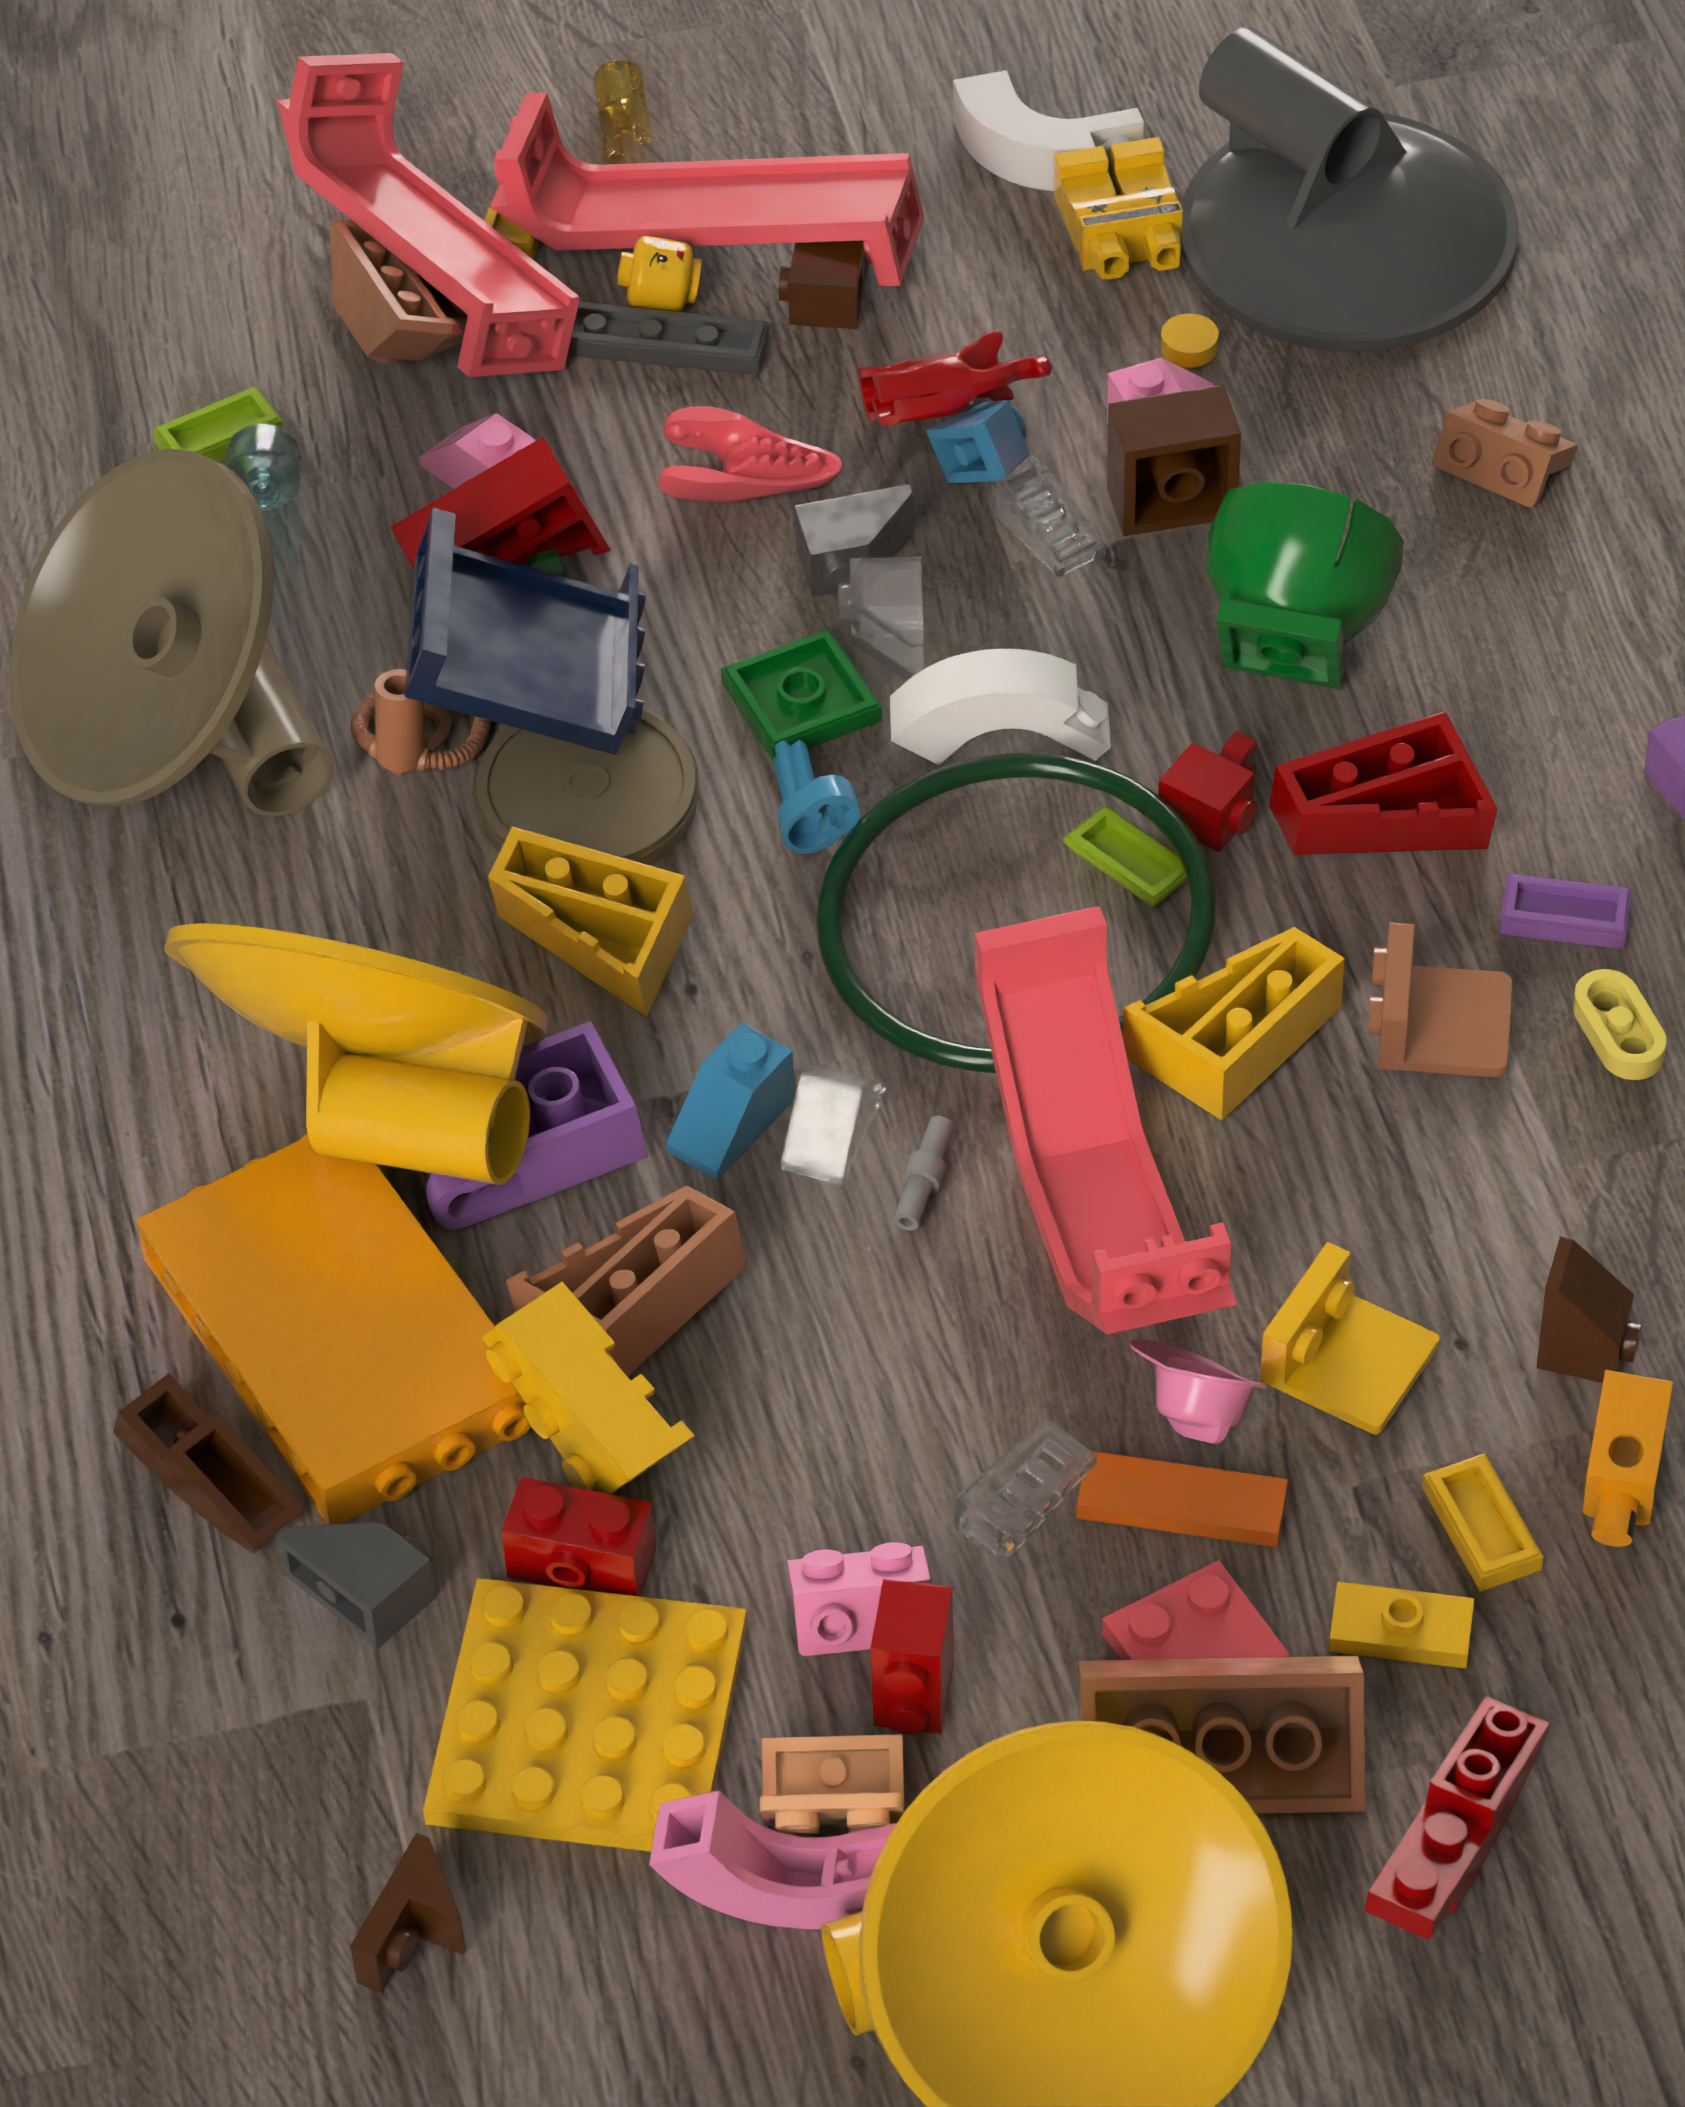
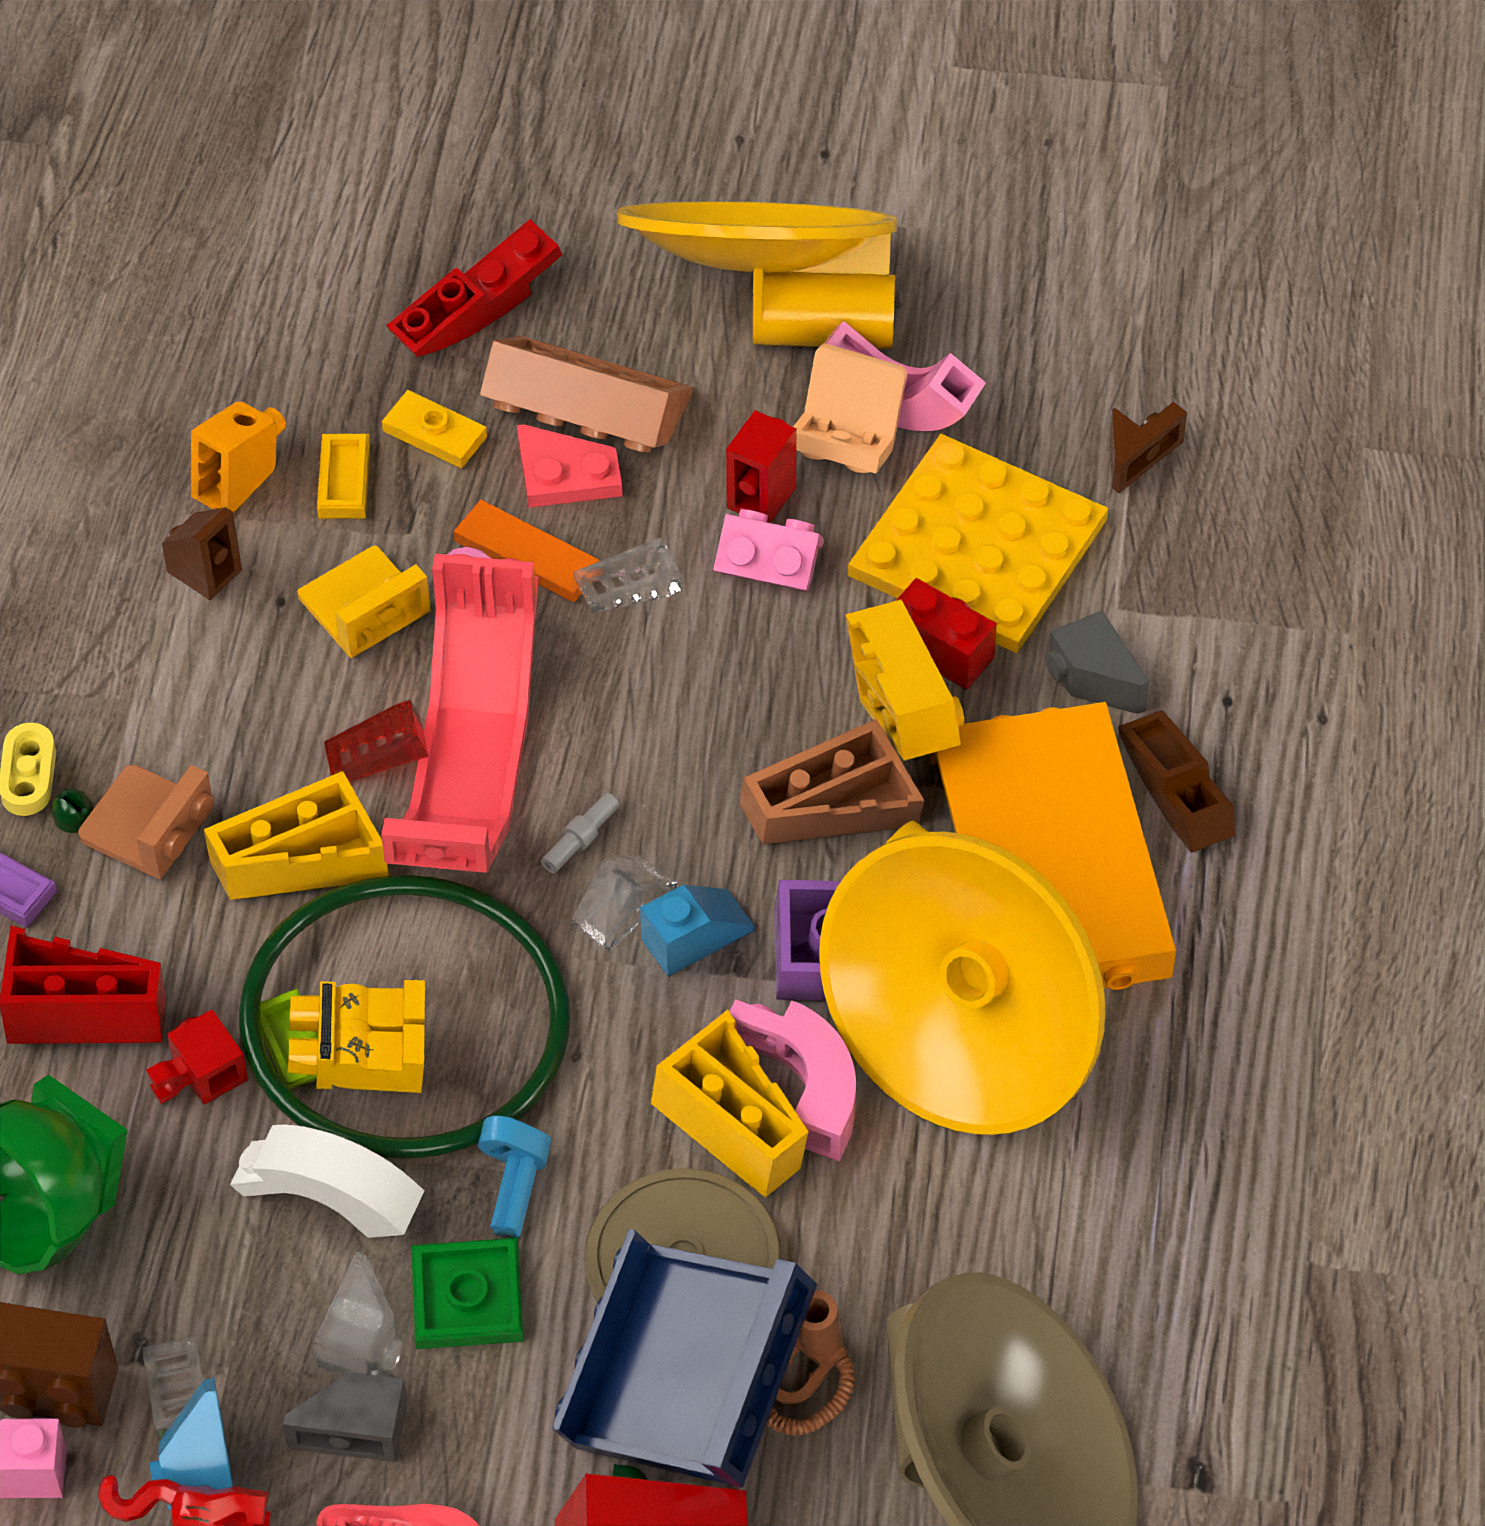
camera: 160 degrees left, 5 degrees up
none -> dark green hinge [52,788,93,833]
none -> yellow hips [288,980,425,1093]
none -> clear red slope [324,699,429,782]
none -> bright pink arch [729,999,856,1162]

